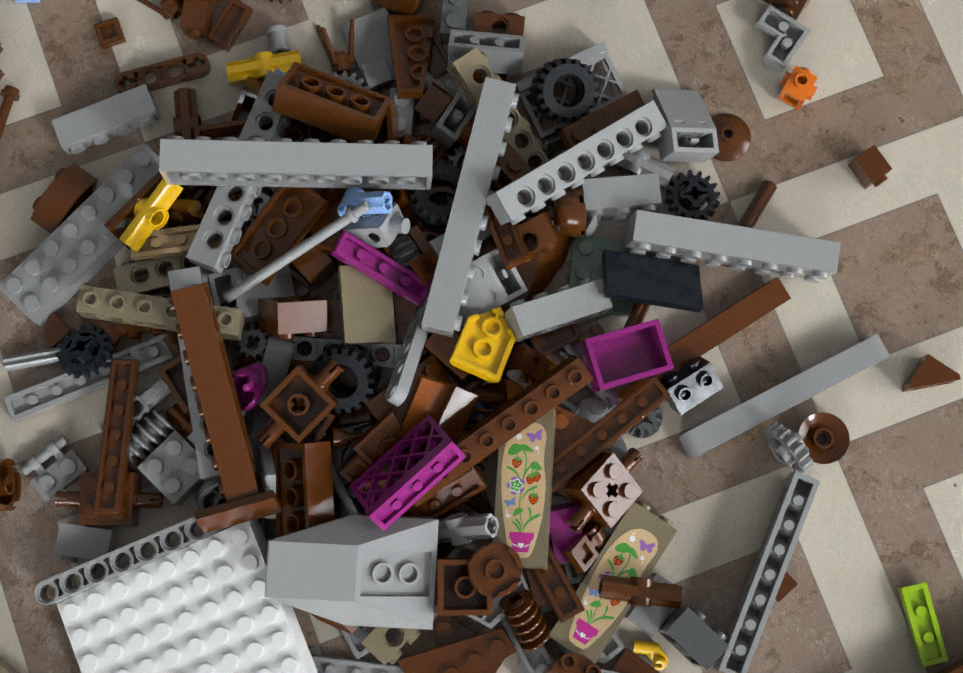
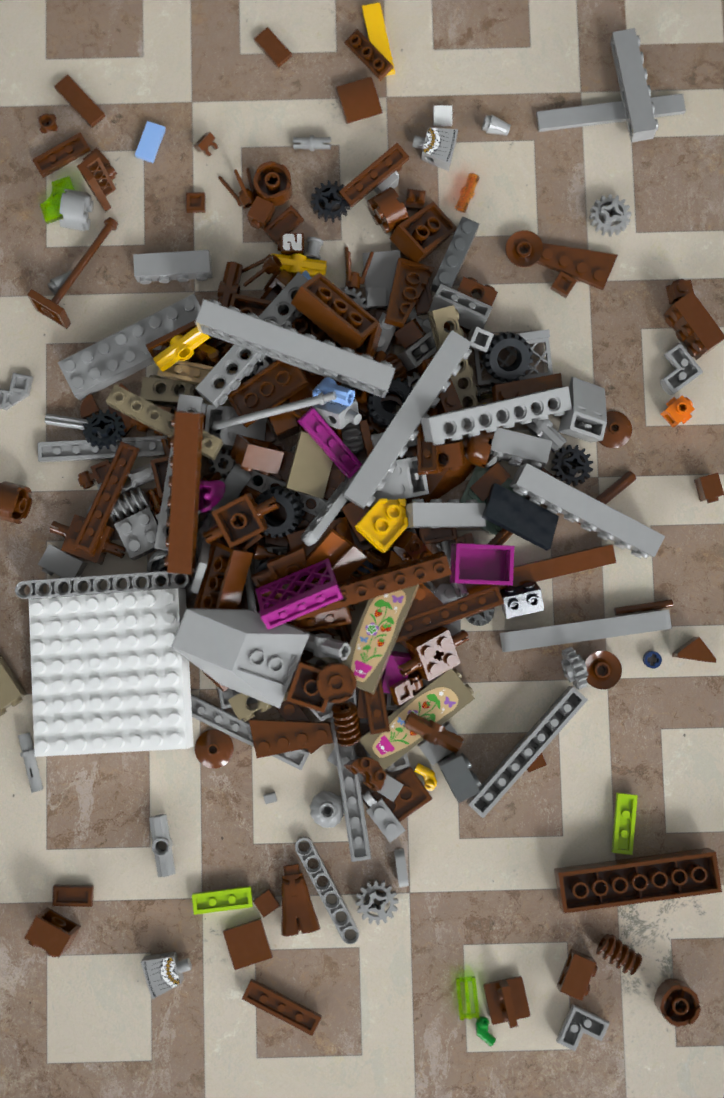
camera: 20 degrees right, 5 degrees up
light grey plate [20,435,90,502] -> none
reddish brown brick [31,163,98,234] -> none
reddish brown beam [114,53,211,93] -> none
reddish brown tile [194,490,282,533] -> none
reddish brown tile [409,248,438,285] -> none
none -> reddish brown plate [78,459,111,489]
none -> reddish brown plant [242,254,282,291]
none -> brick [277,233,305,256]
none -> light grey brick [467,327,494,352]
none -> reddish brown tile [469,462,511,503]
none -> reddish brown bar [614,599,673,615]
none -> dark blue bush [643,651,662,669]

